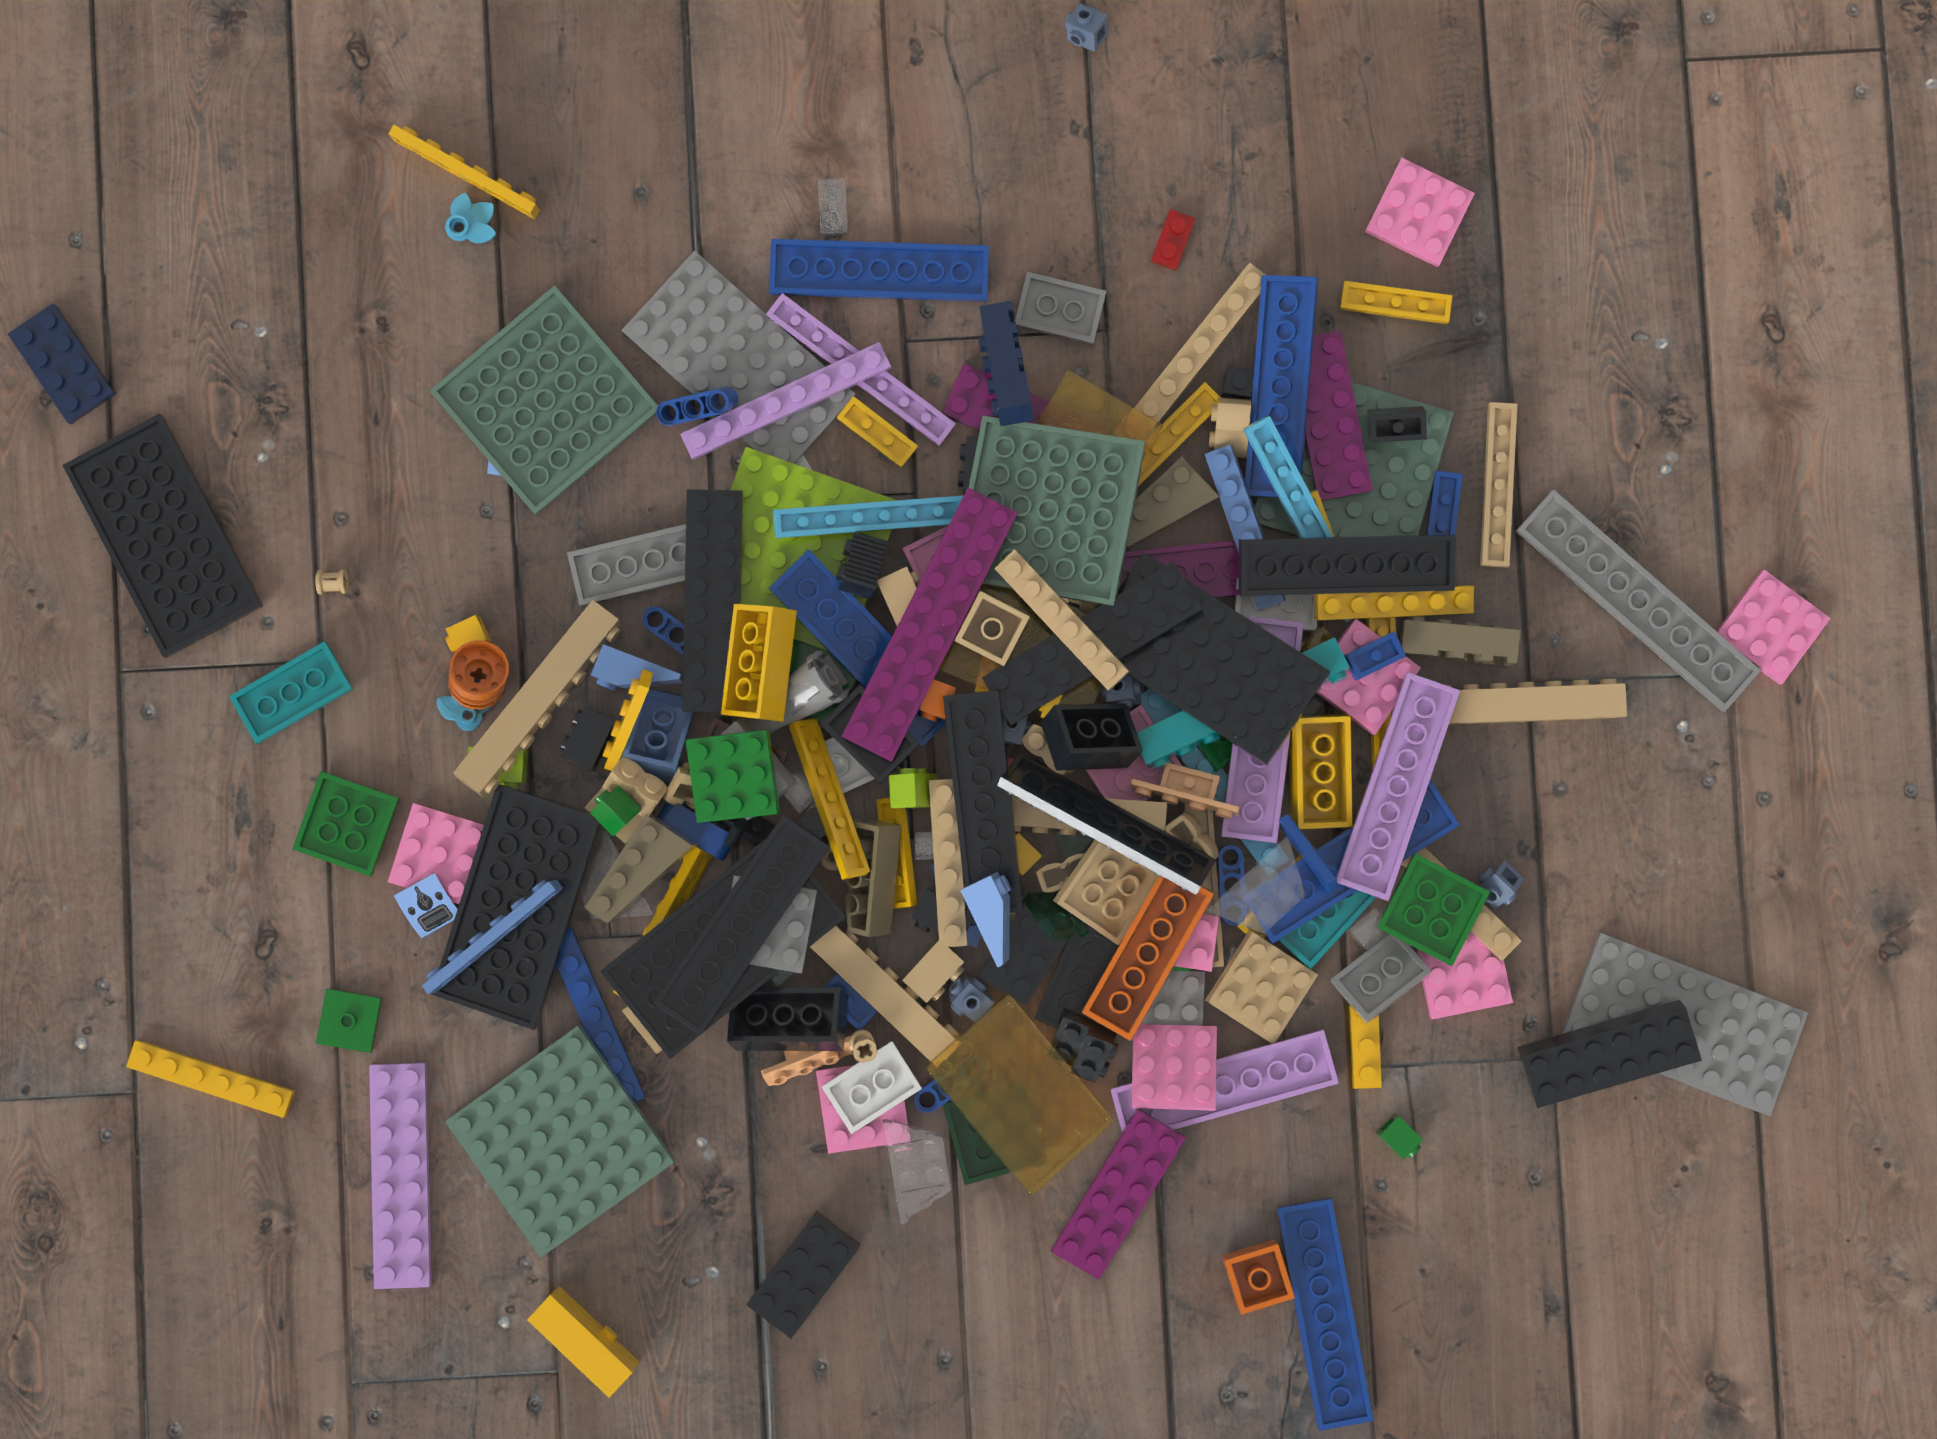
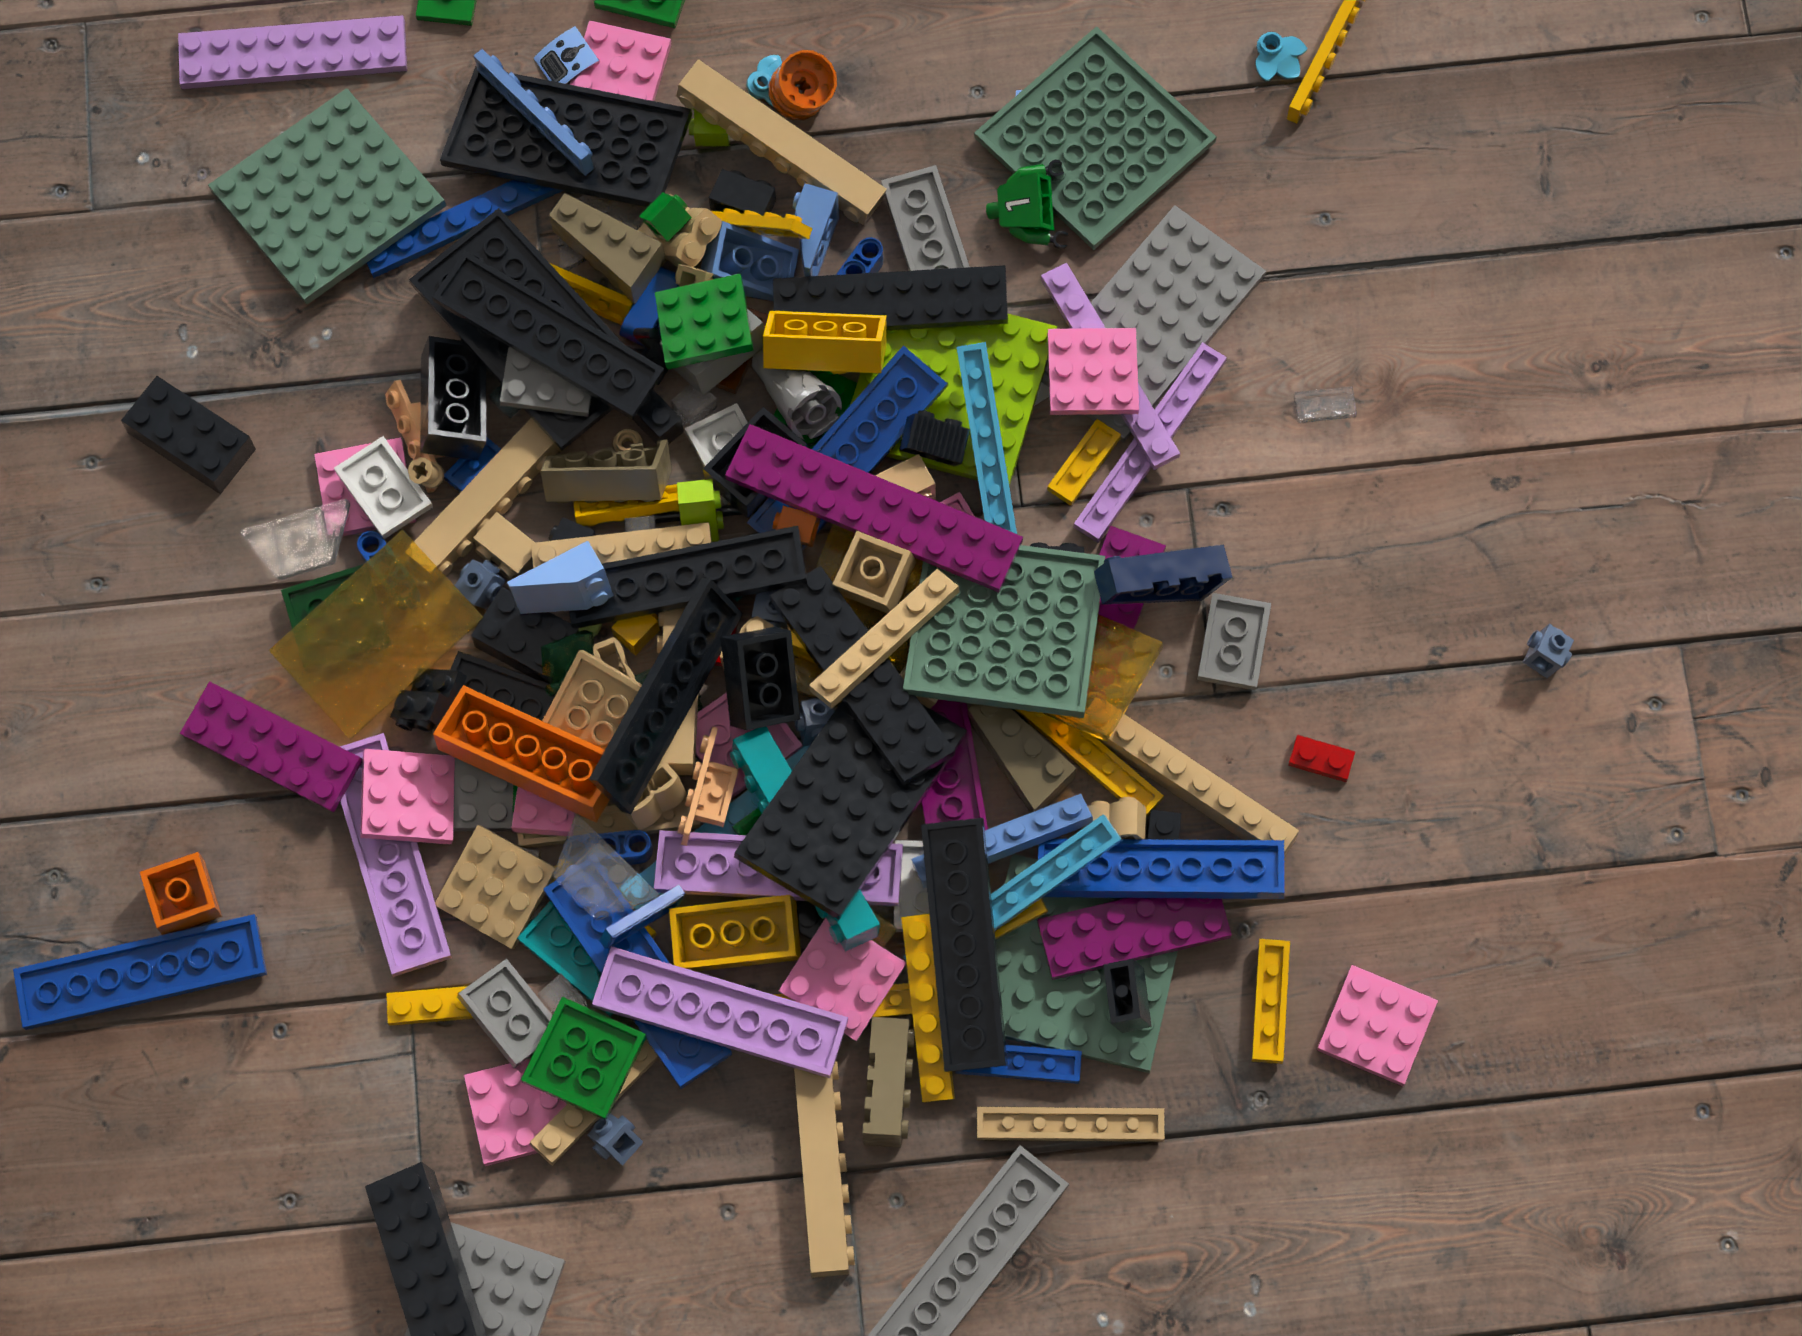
camera: 90 degrees right, 15 degrees down
yellow brick [445,615,492,652] -> none
yellow brick [527,1286,640,1398] -> none
blue beam [656,386,739,426] -> none
blue plate [769,239,989,302] -> none
yellow plate [789,718,870,880] -> none
blue plate [1344,631,1406,680] -> none
green brick [1376,1114,1423,1160] -> none
none -> green torso [986,159,1069,250]
none -> bright pink plate [1047,328,1139,415]

